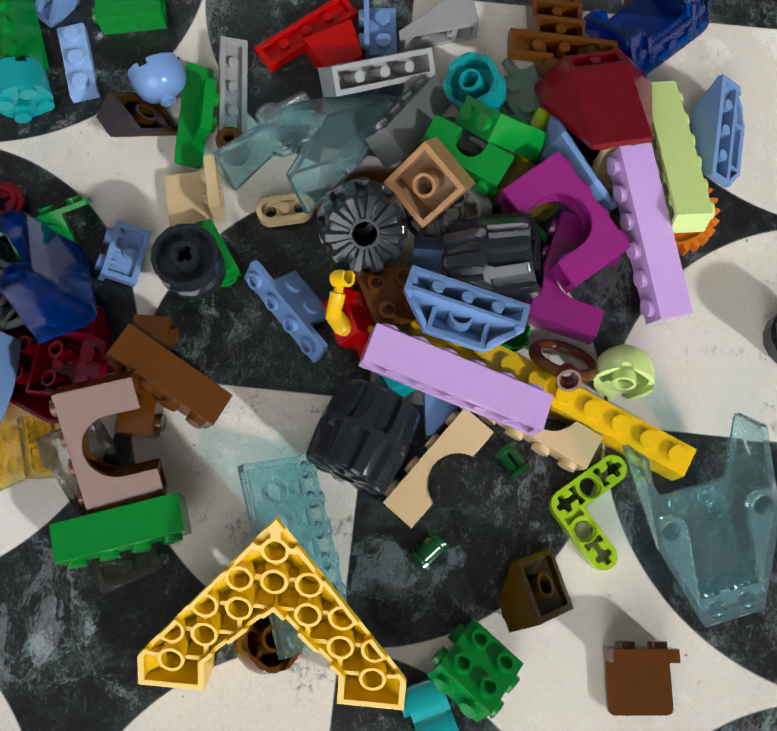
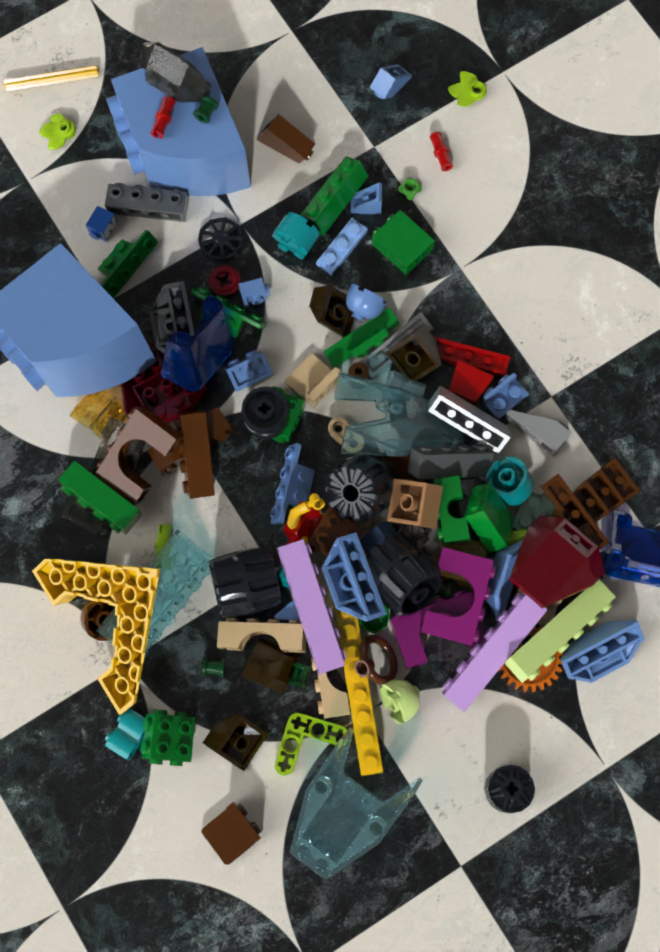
camera: 55 degrees right, 0 degrees up
none -> lime pin [153,524,172,568]
none -> medium blue brick [239,278,270,309]
none -> dark brown slope [241,638,299,695]
none -> dark brown slope [386,324,441,385]

